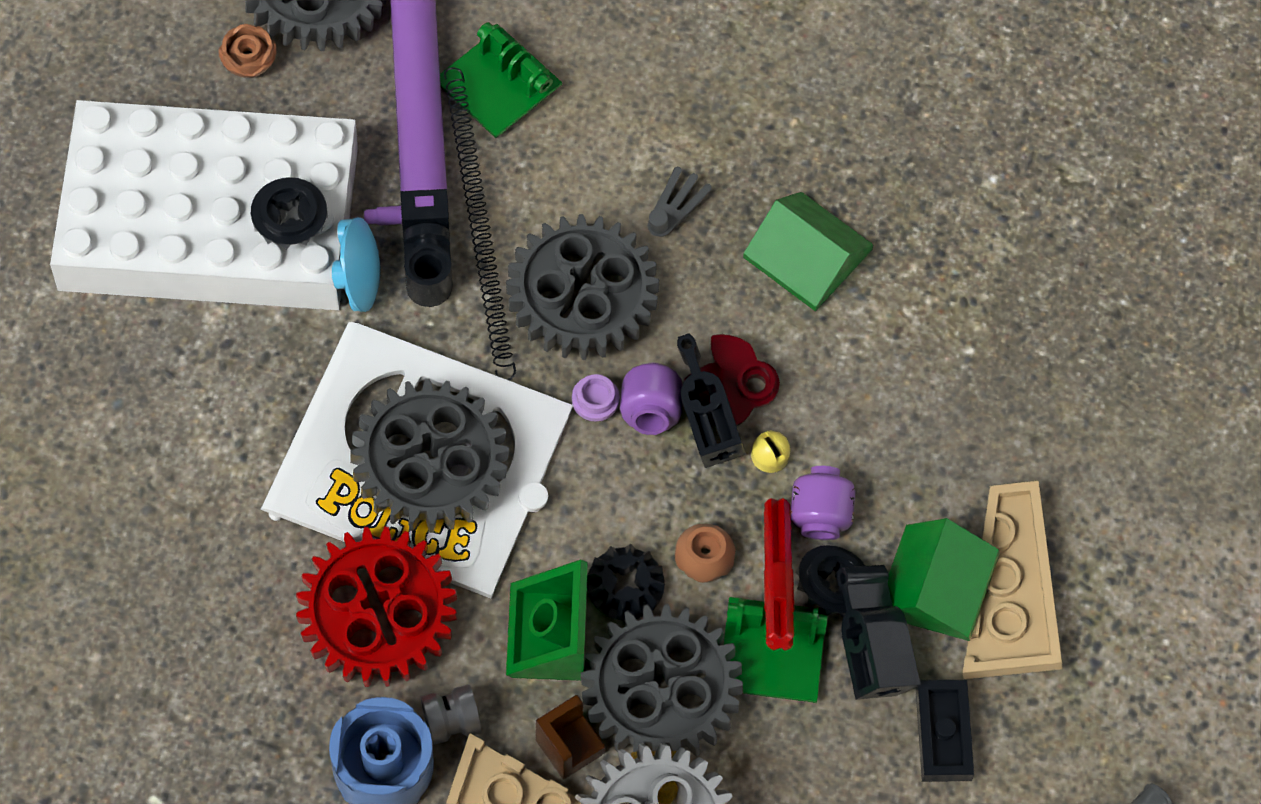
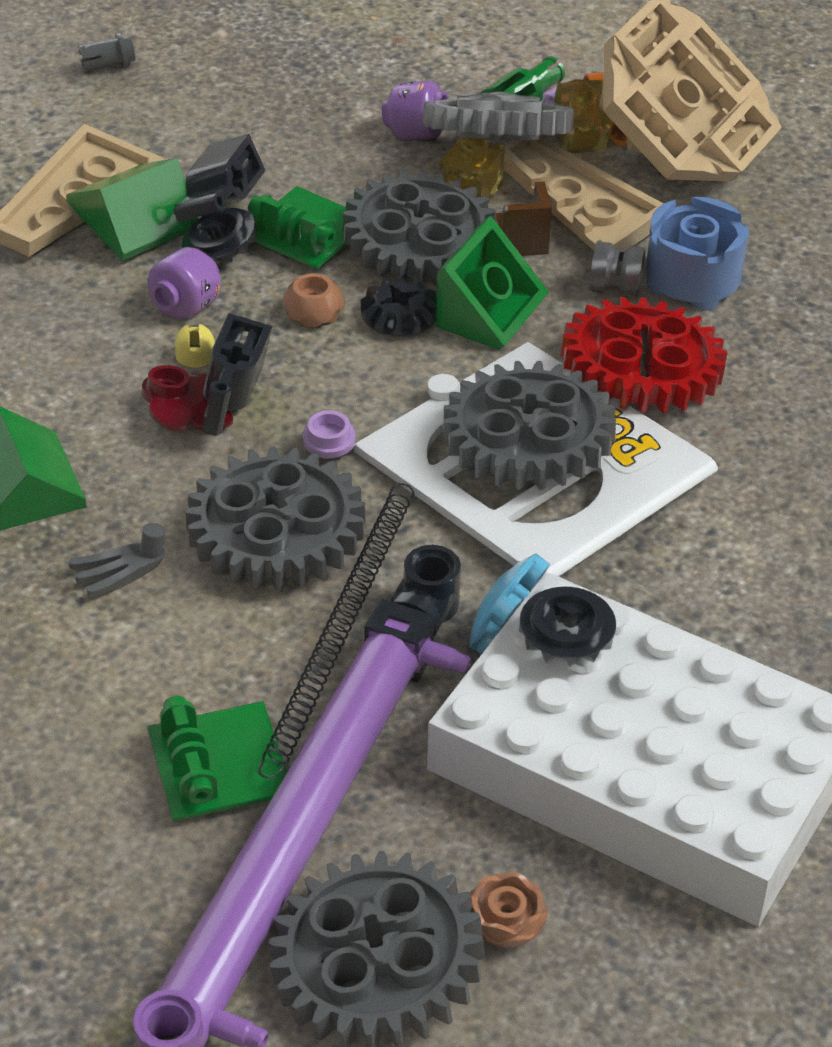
camera: 150 degrees left, 20 degrees down
medium lavender head [620,363,683,435] -> none
red axle [764,498,794,651] -> none
black plate [915,680,974,782] -> none

